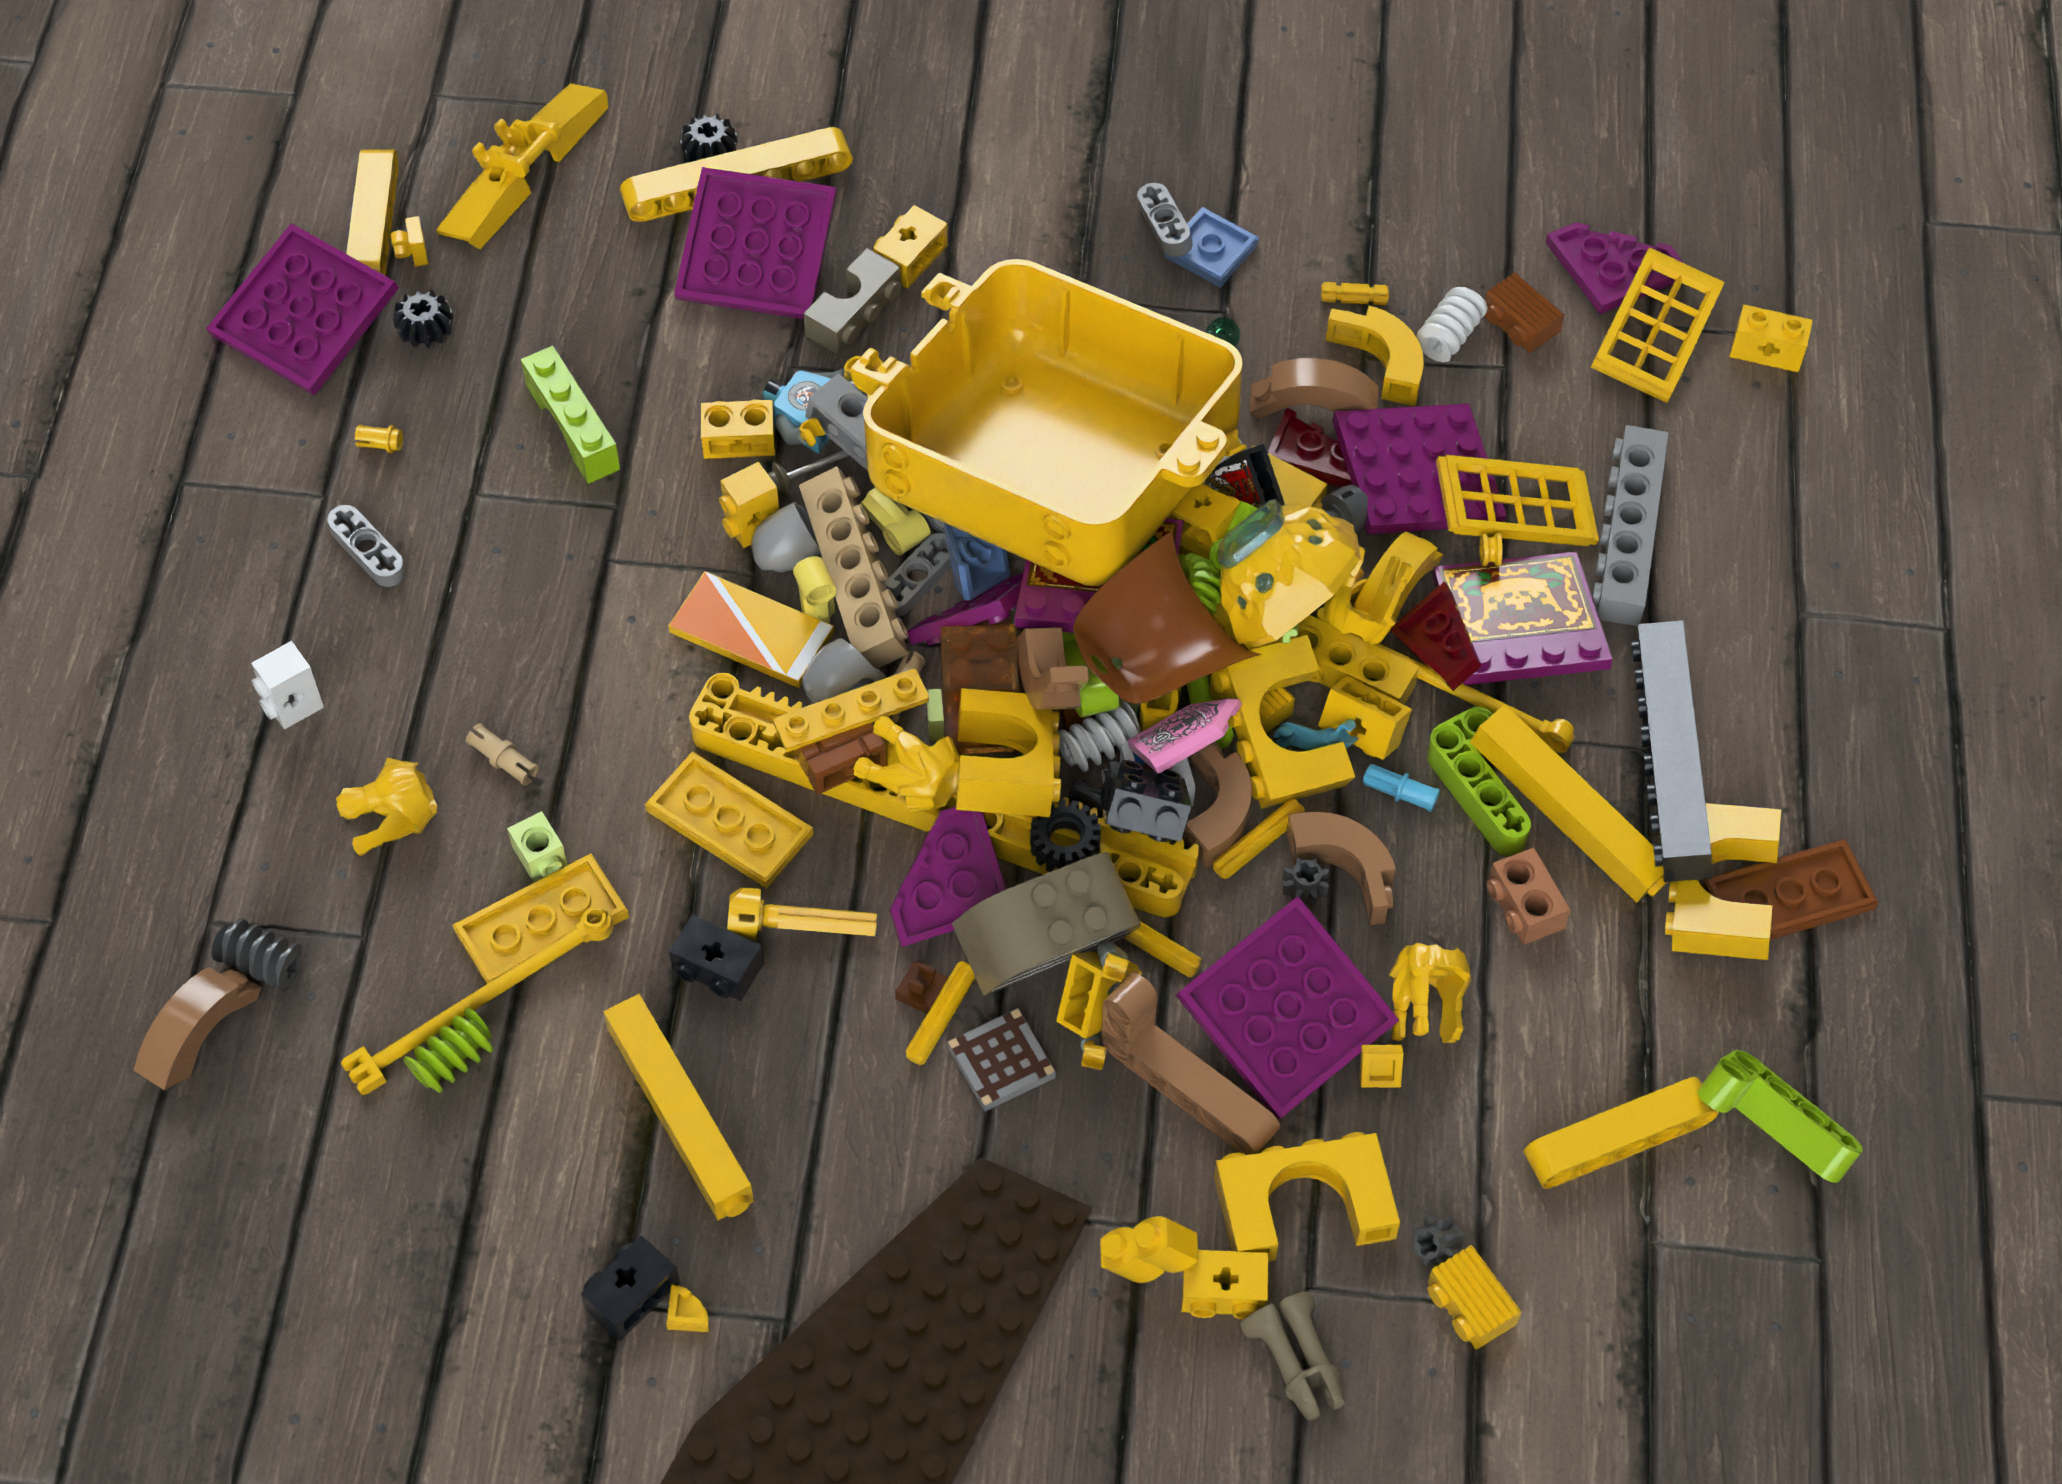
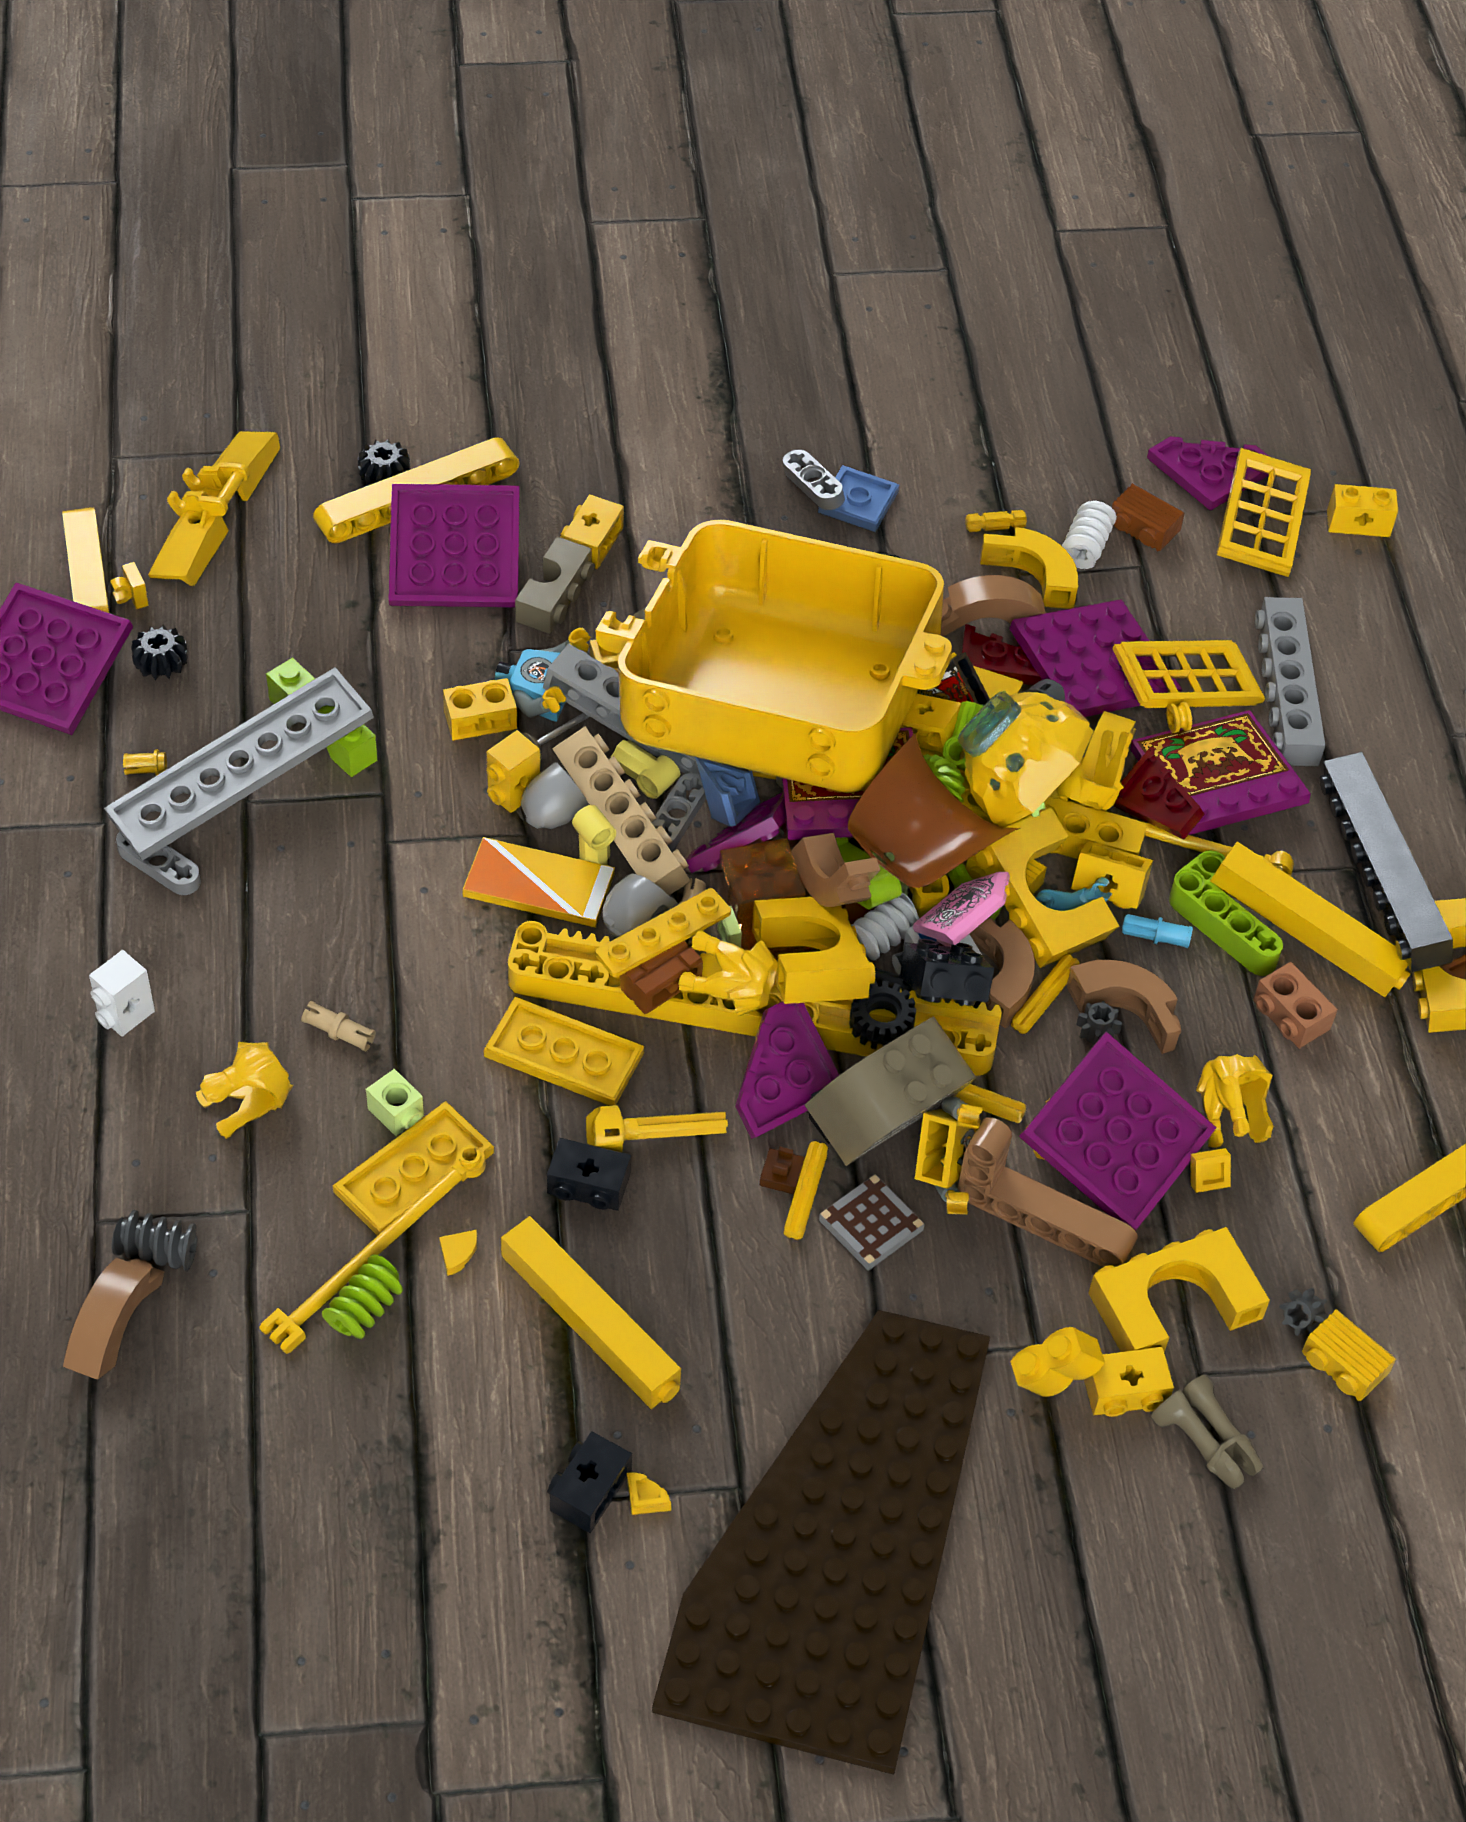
camera: 15 degrees left, 5 degrees down
none -> light grey plate [104,667,374,861]
none -> yellow tile [439,1230,477,1276]

